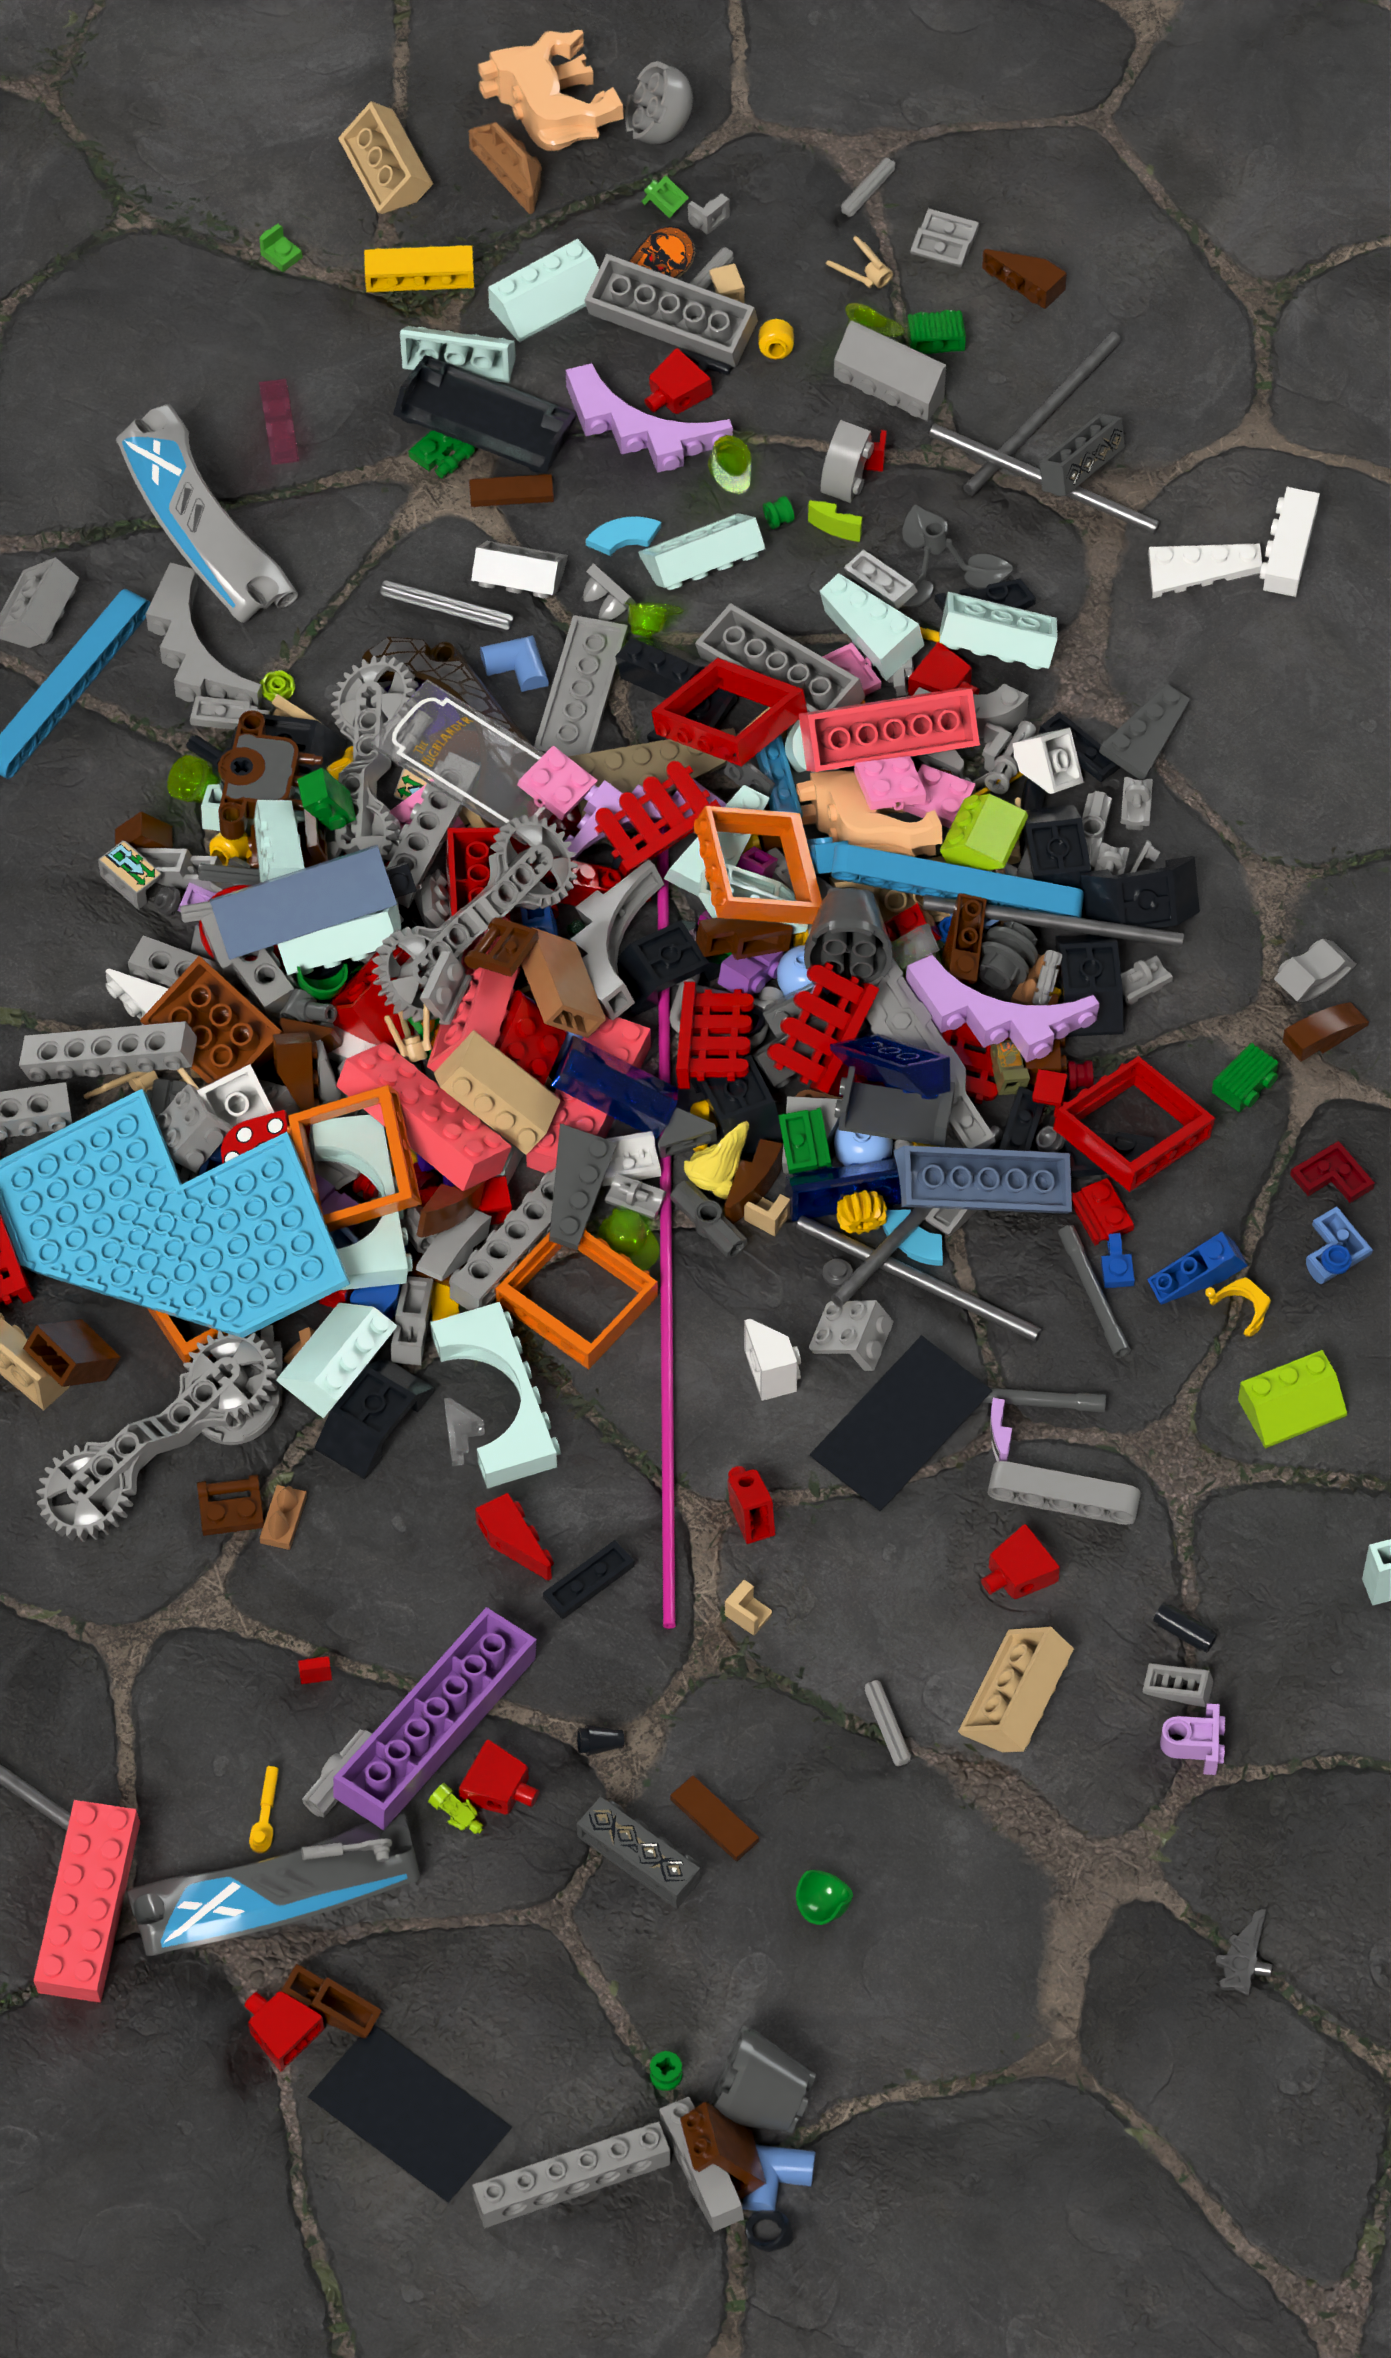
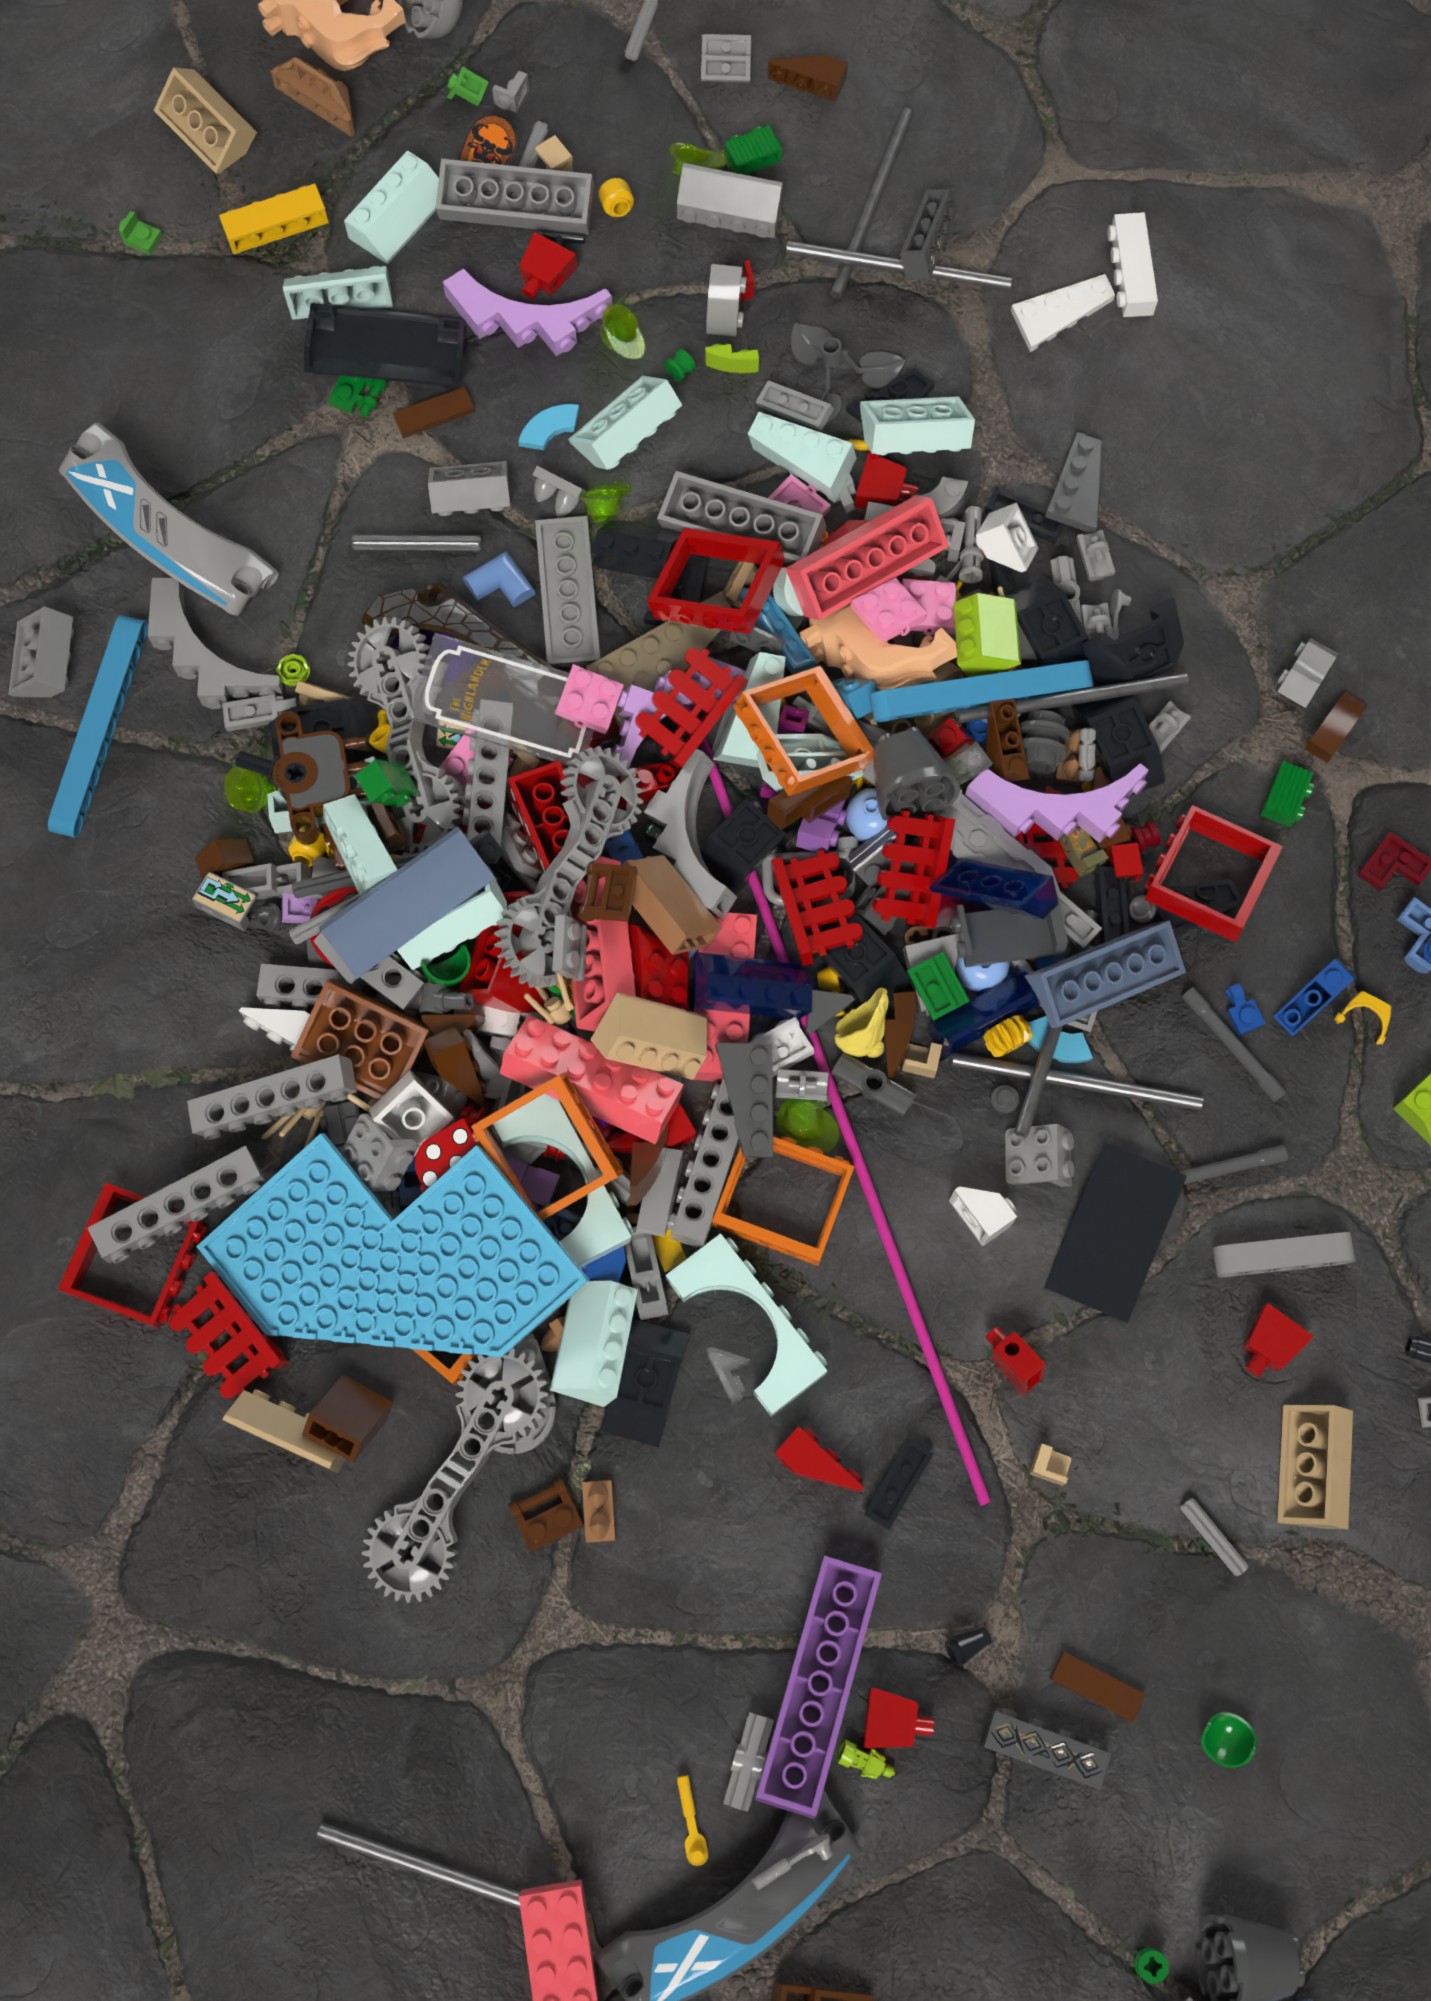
camera: 20 degrees left, 15 degrees up
clear pink slope [259,379,299,465] -> none
red tile [298,1656,332,1685] -> none
tan plant [826,236,893,288] -> none
lavender slope [990,1398,1012,1462] -> none
red plate [1071,1178,1134,1246] -> none

